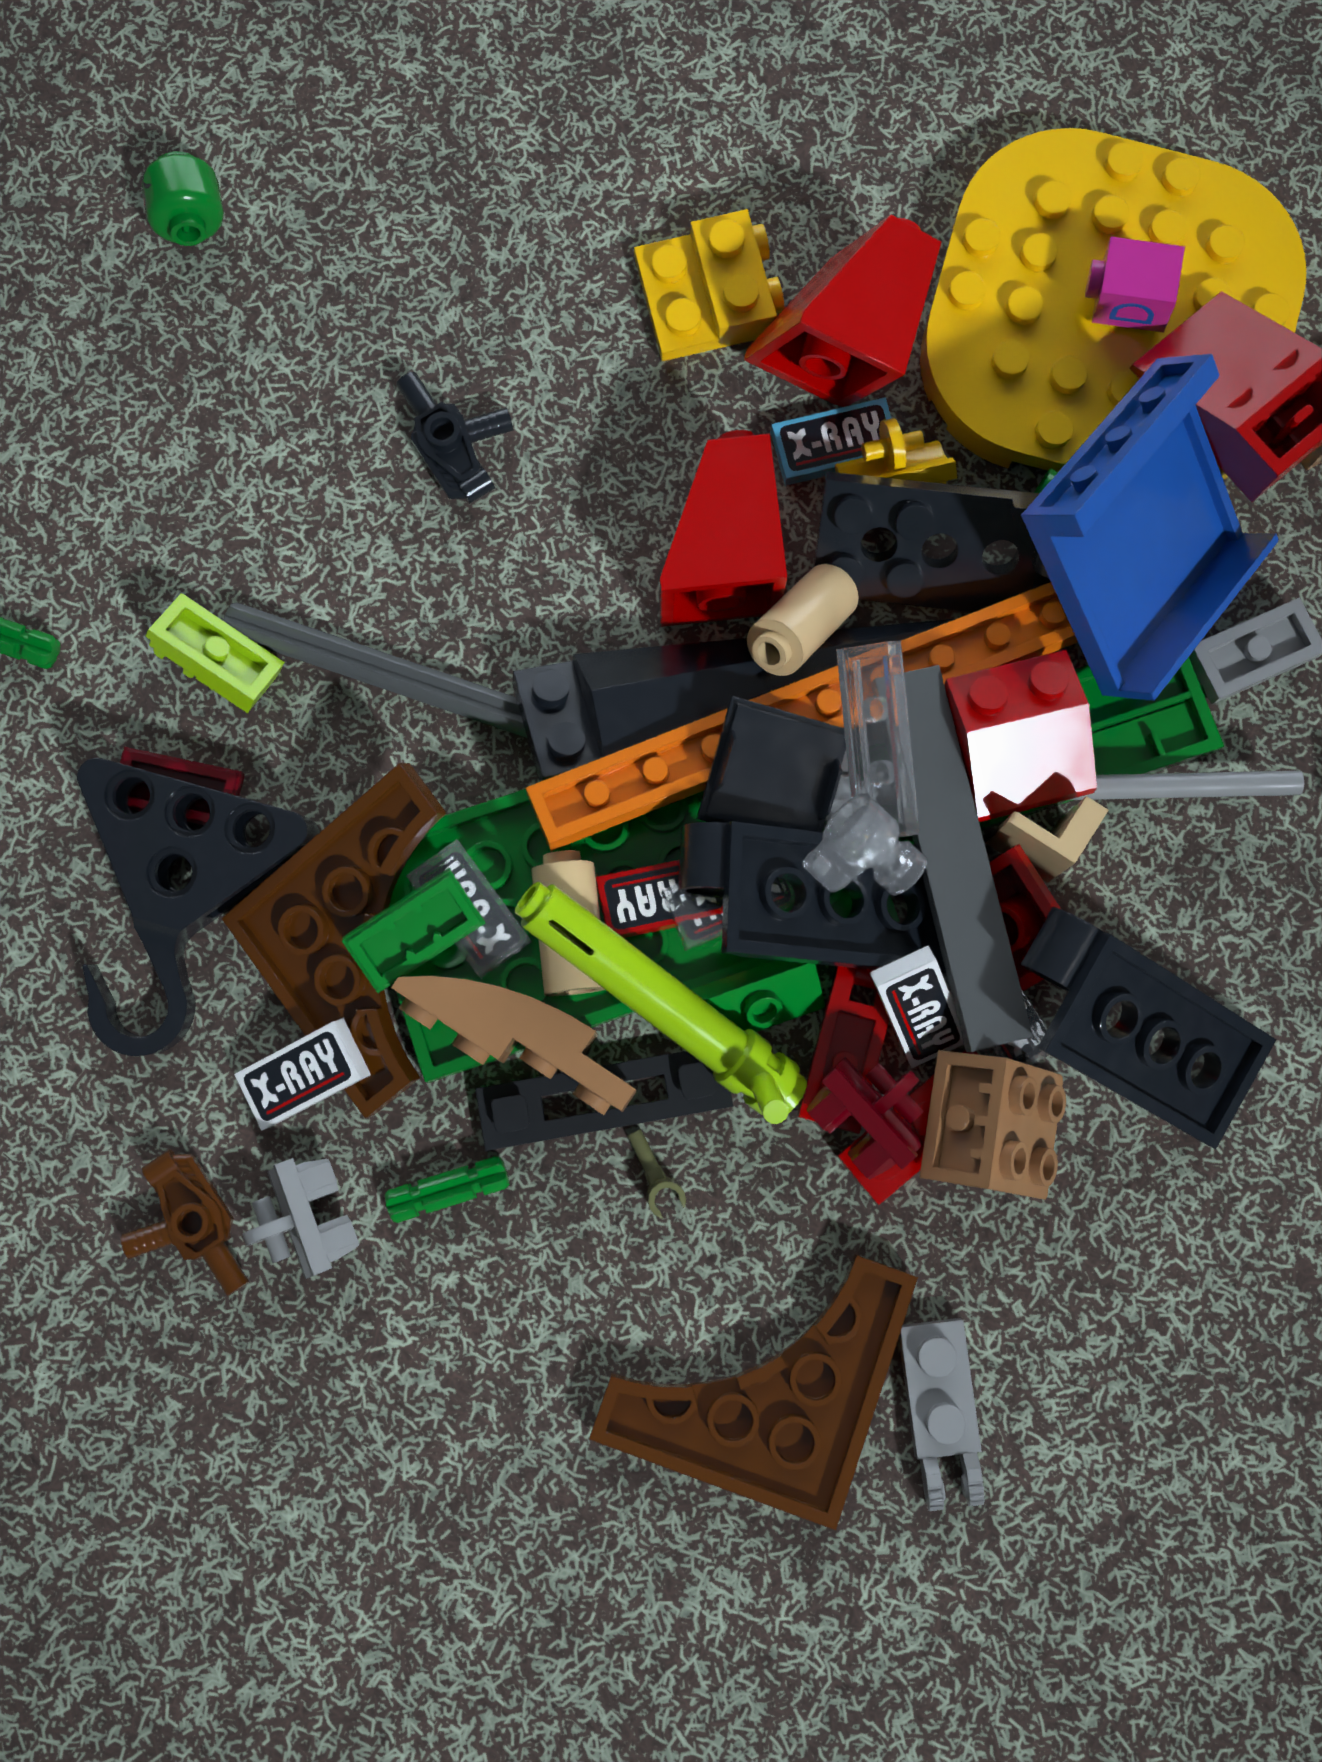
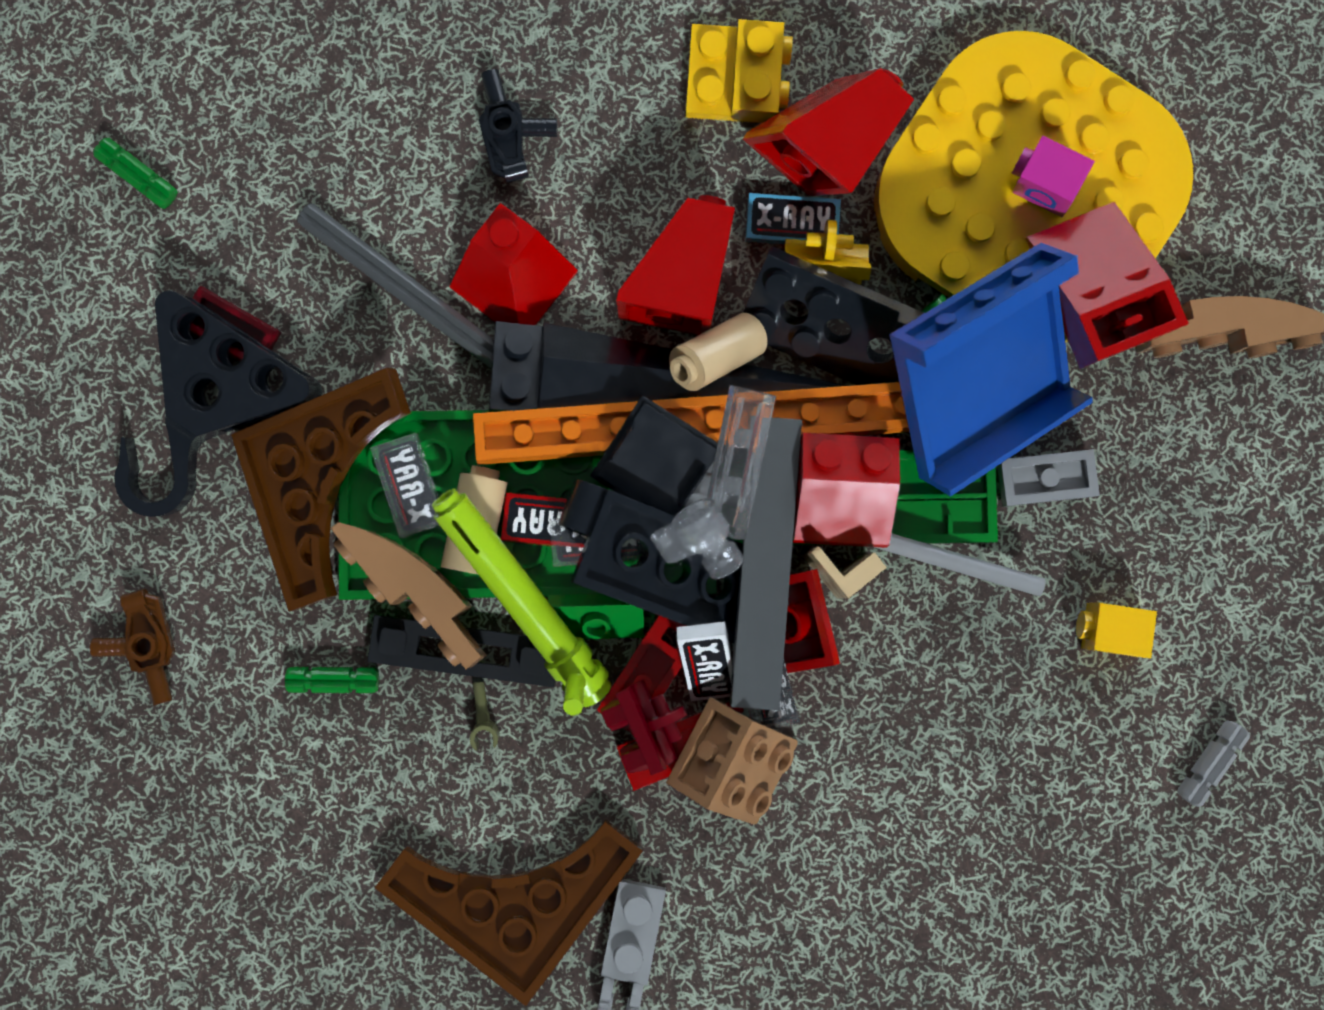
camera: 15 degrees right, 5 degrees up
lime plate [145,593,285,713] -> none
tile [234,1018,371,1131] -> none
light grey hips [242,1158,359,1279] -> none
green plate [342,868,486,993] -> none
black hinge [1020,907,1277,1150] -> none
none -> red slope [449,203,578,325]

